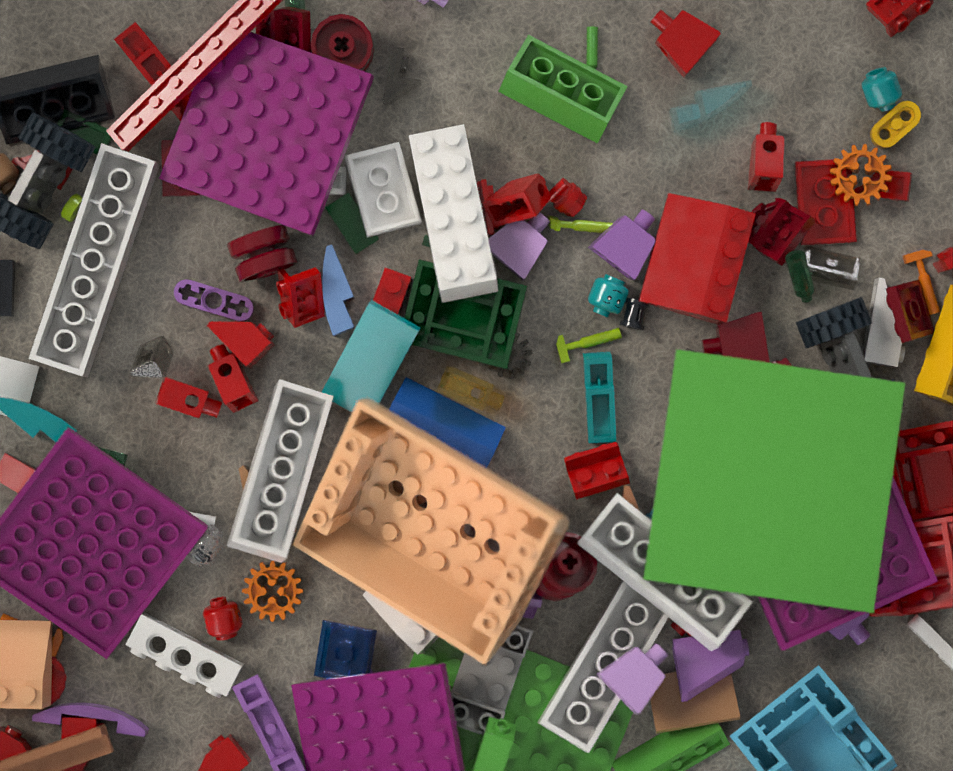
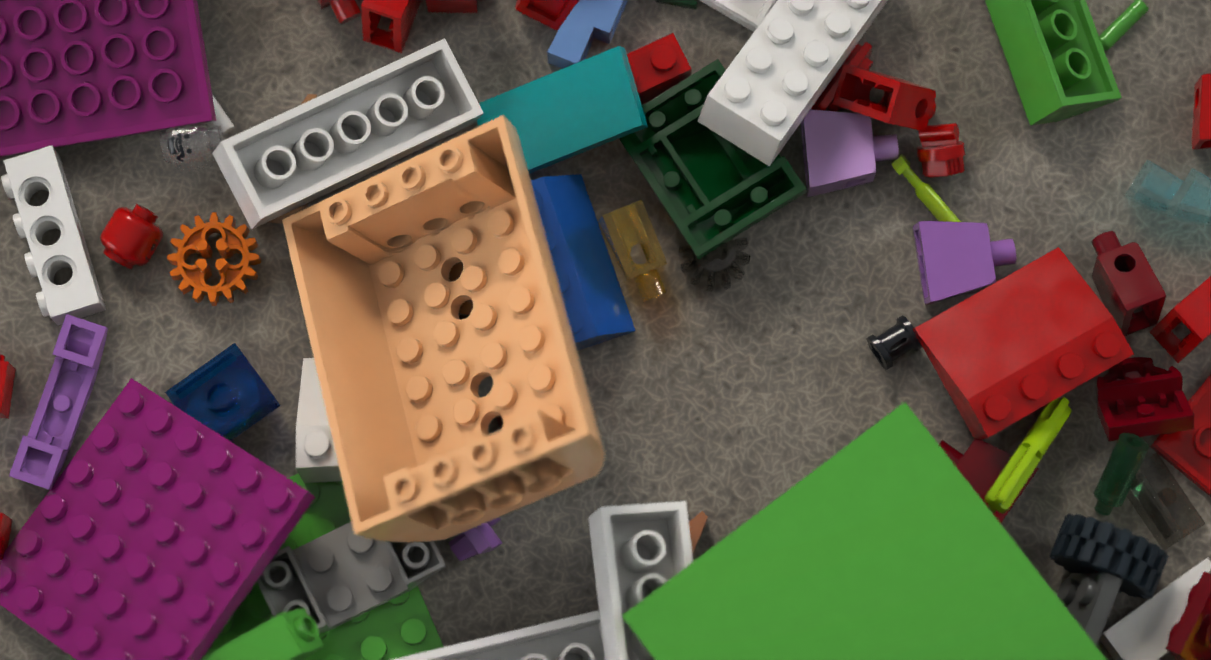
camera: 45 degrees right, 10 degrees down
dark red wheel [535,532,597,601] -> none
lime piece [556,328,622,363] -> none
red bracket [564,442,630,500] -> none
teal slope [583,351,617,443] -> none
teal head [587,274,629,317] -> none
none -> lime axle [985,397,1072,513]
none -> dark red torso [1091,231,1166,336]

